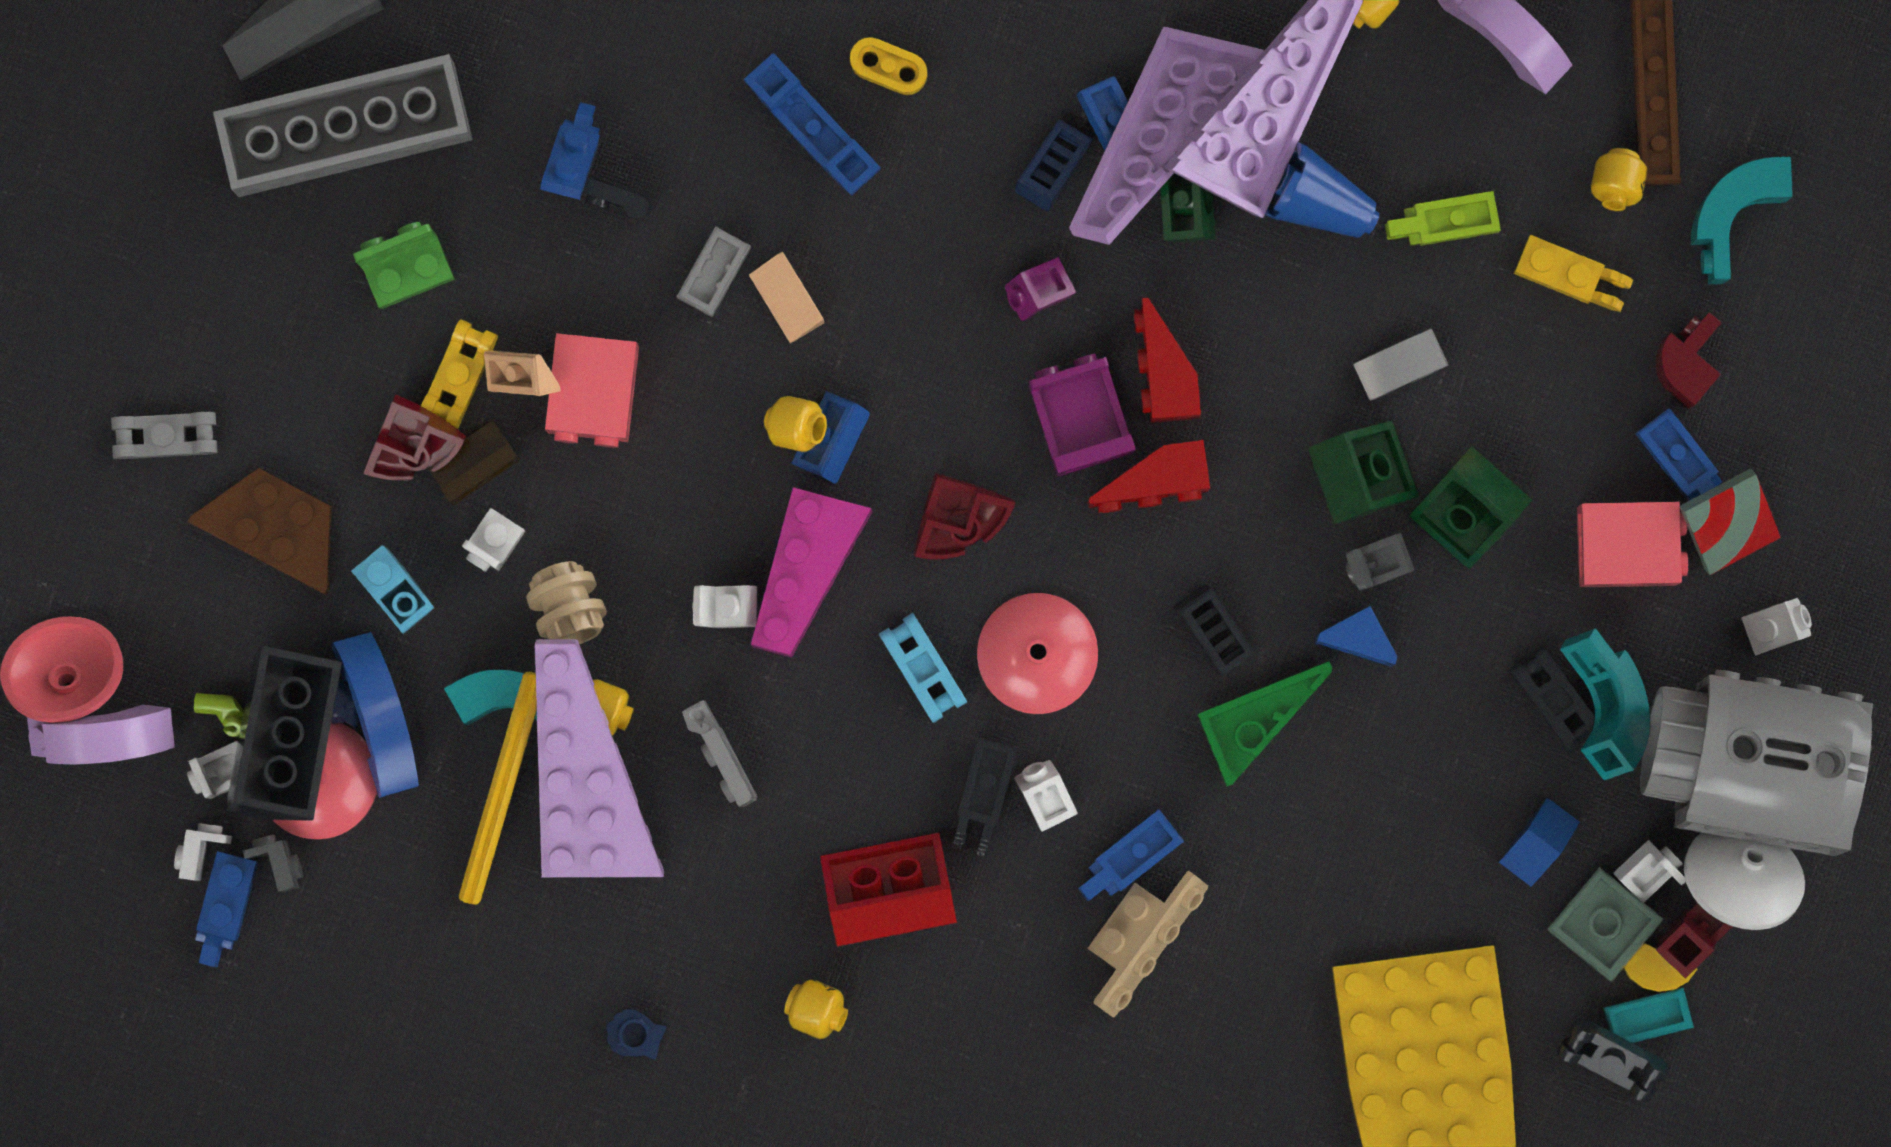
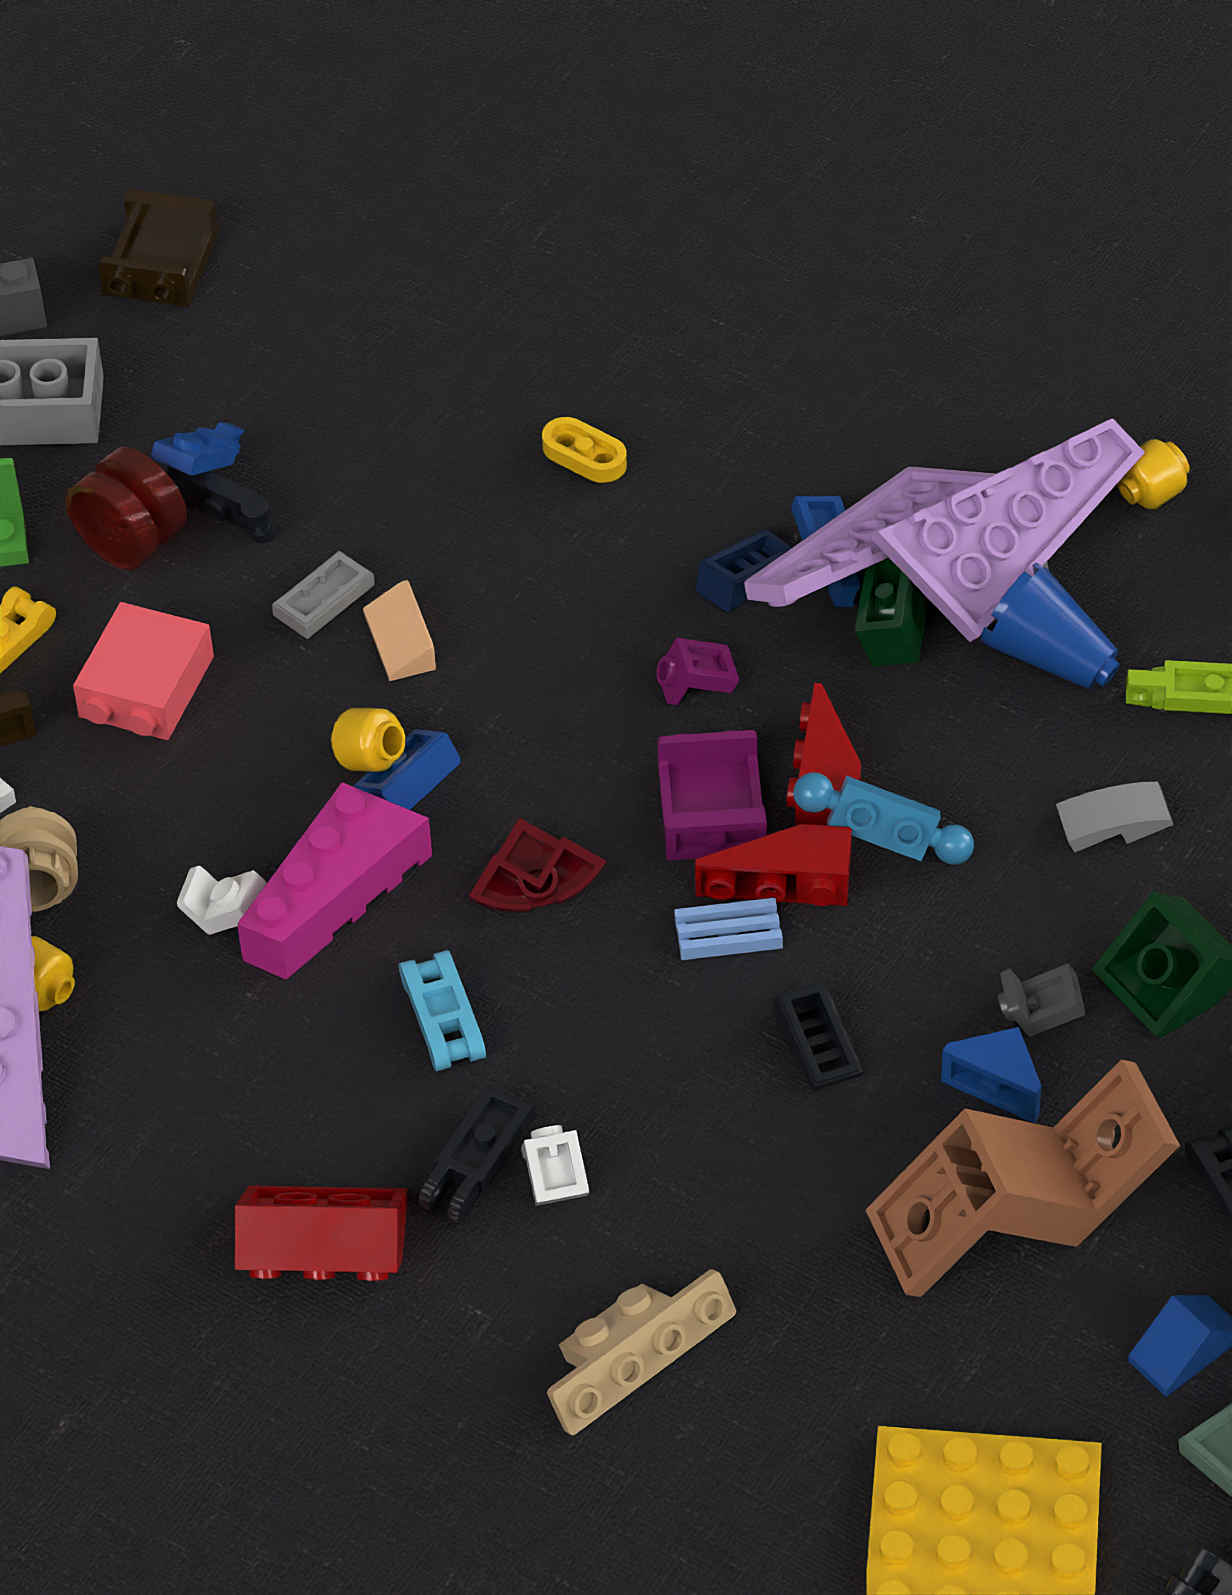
camera: 15 degrees right, 35 degrees down
light nougat slope [484,351,561,396] -> none
light grey hinge [682,700,758,807] -> none
blue slope [744,53,881,196] -> none
yellow head [784,979,848,1039] -> none
coral dish [977,593,1098,714] -> none
blue hinge [1078,810,1184,901] -> none
green wing [1197,661,1332,787] -> none
dark green slope [1308,421,1419,524] -> none
none -> clear red wheel [65,447,188,570]
none -> light blue tile [674,898,783,960]
none -> dark azure plate [793,772,974,865]
none -> nougat bracket [866,1059,1180,1297]

